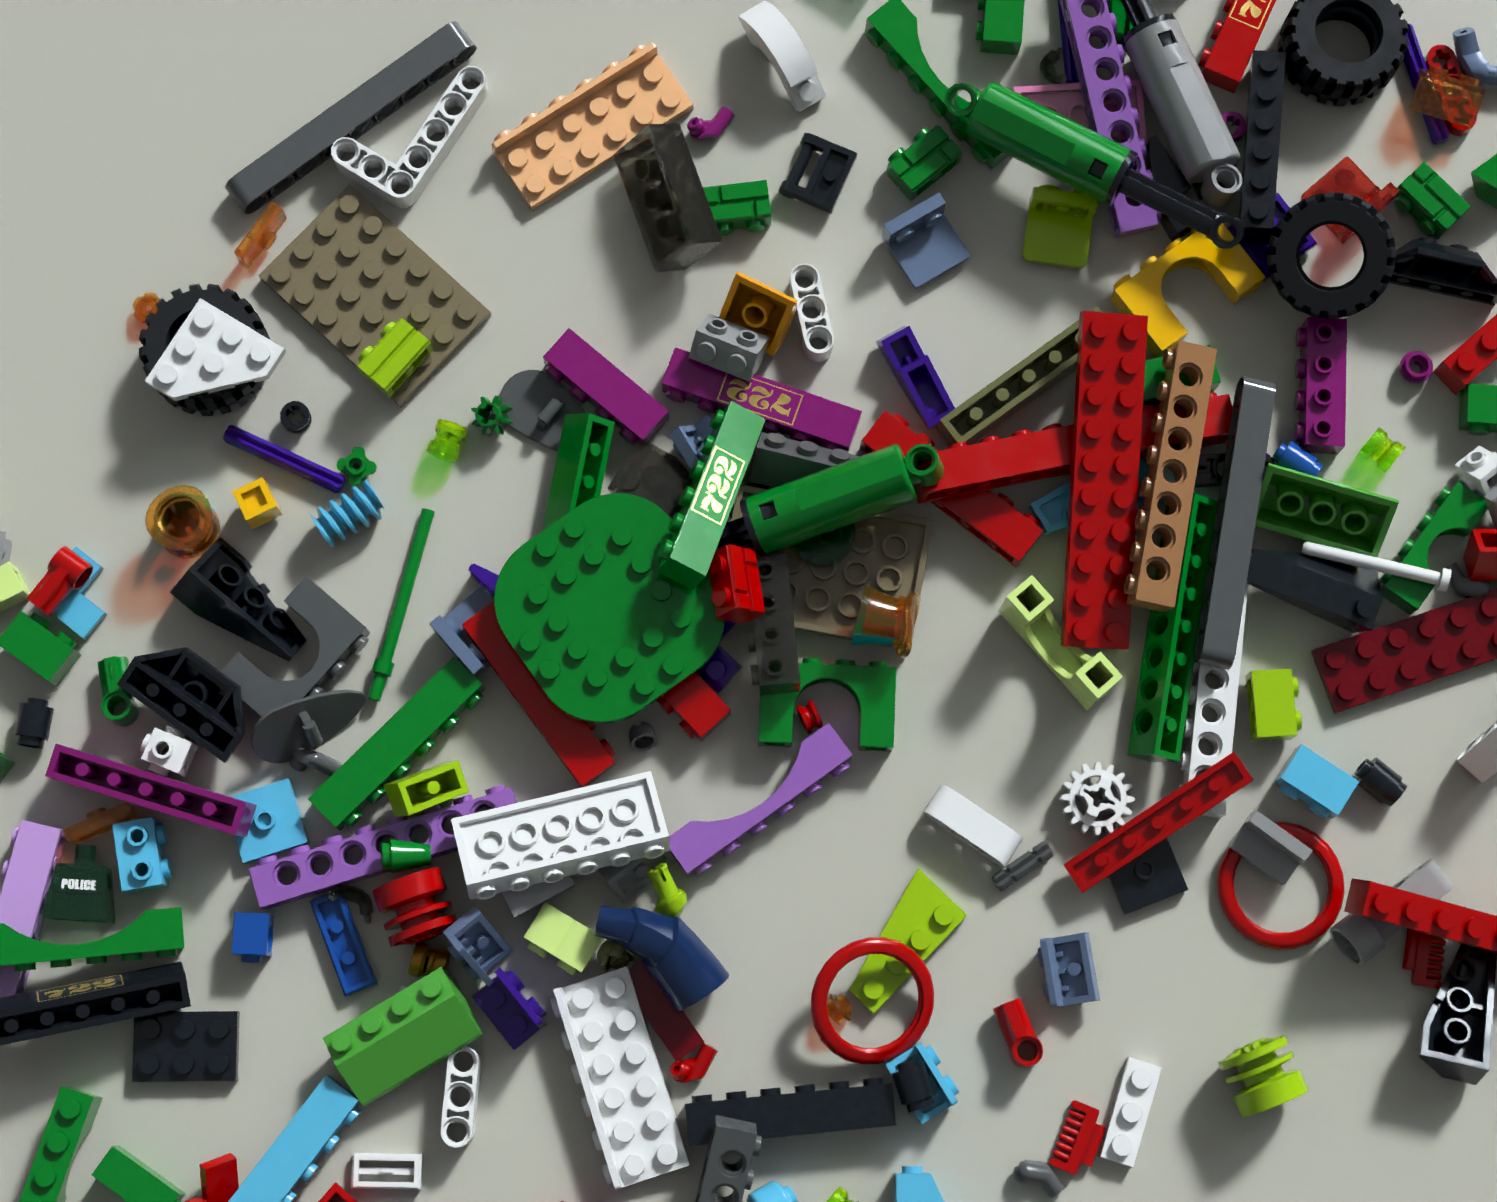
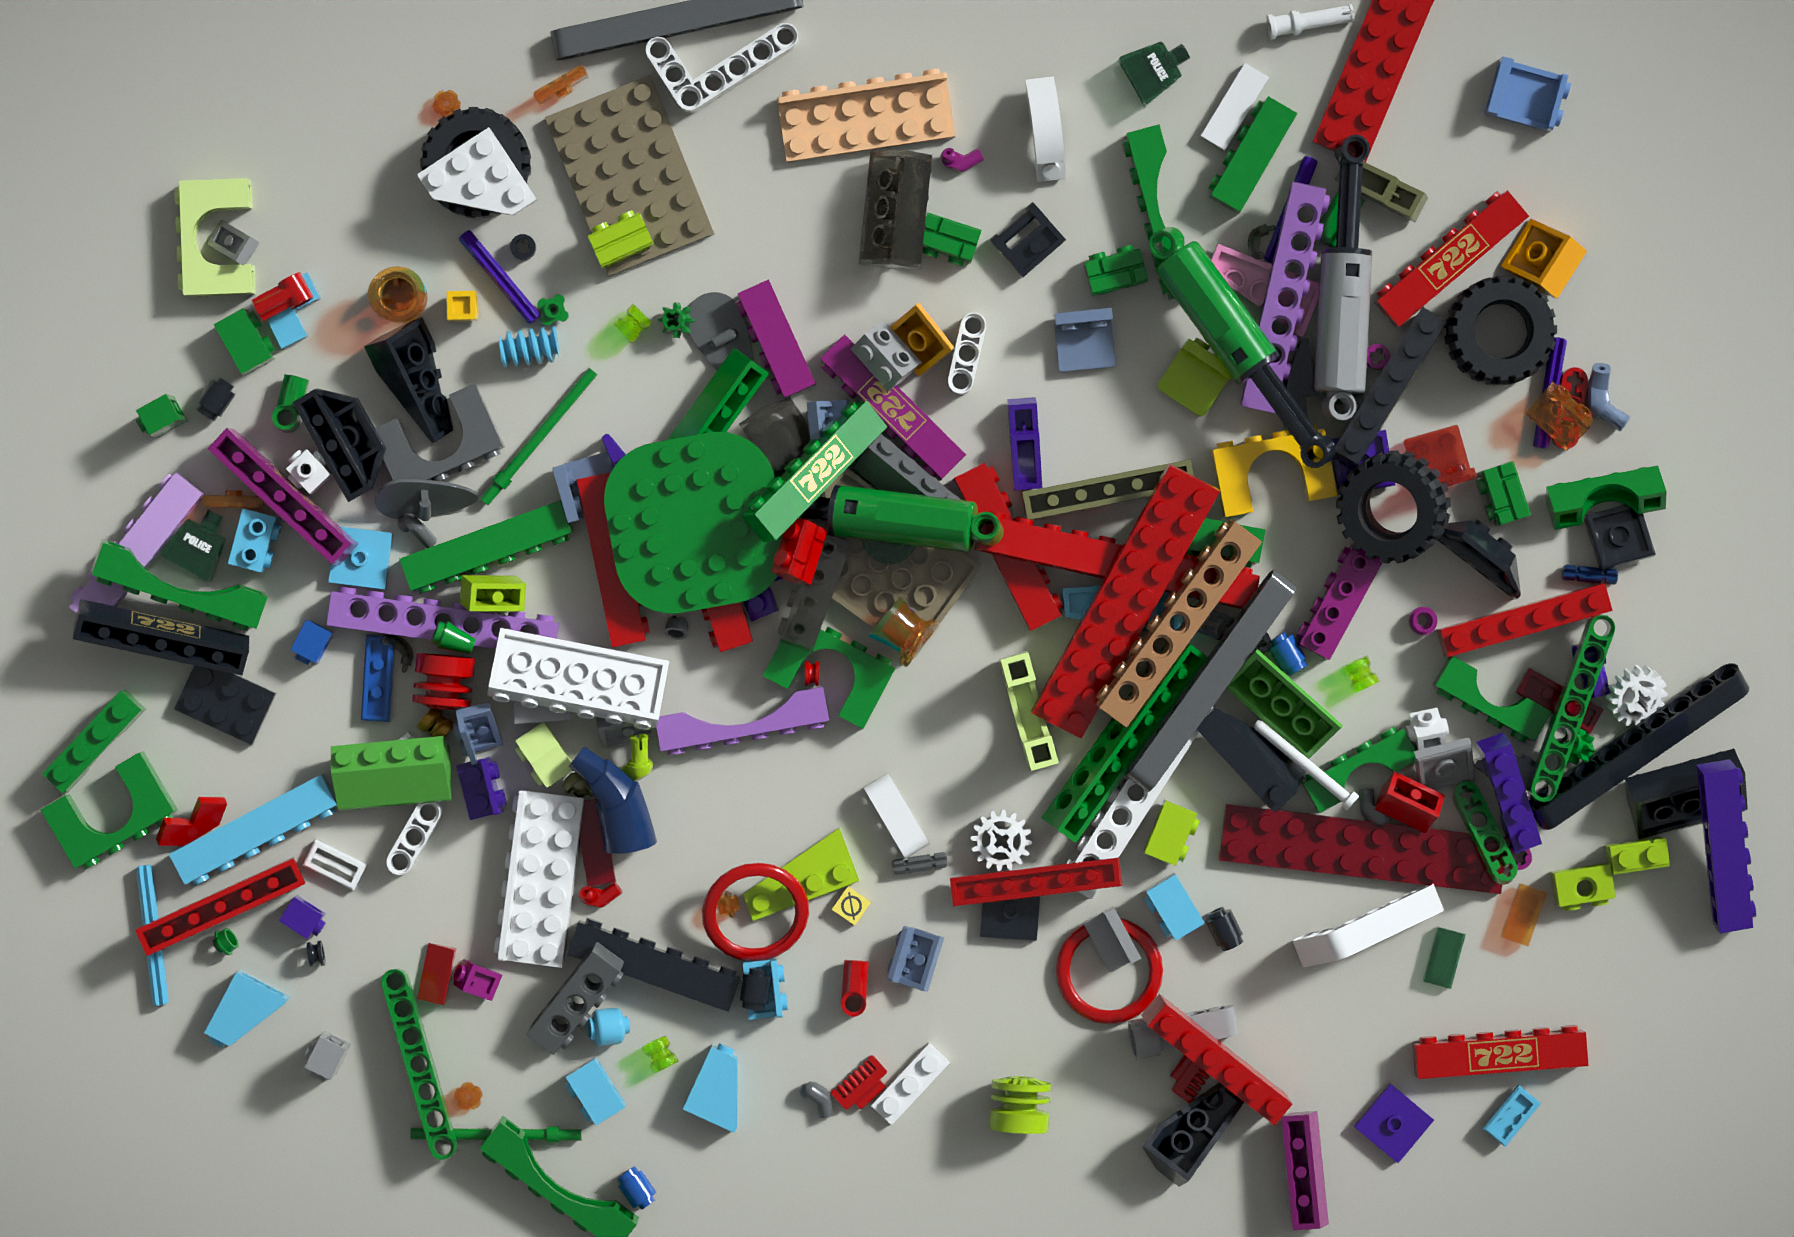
camera: 25 degrees right, 10 degrees up
none -> light yellow tile [832,886,871,925]

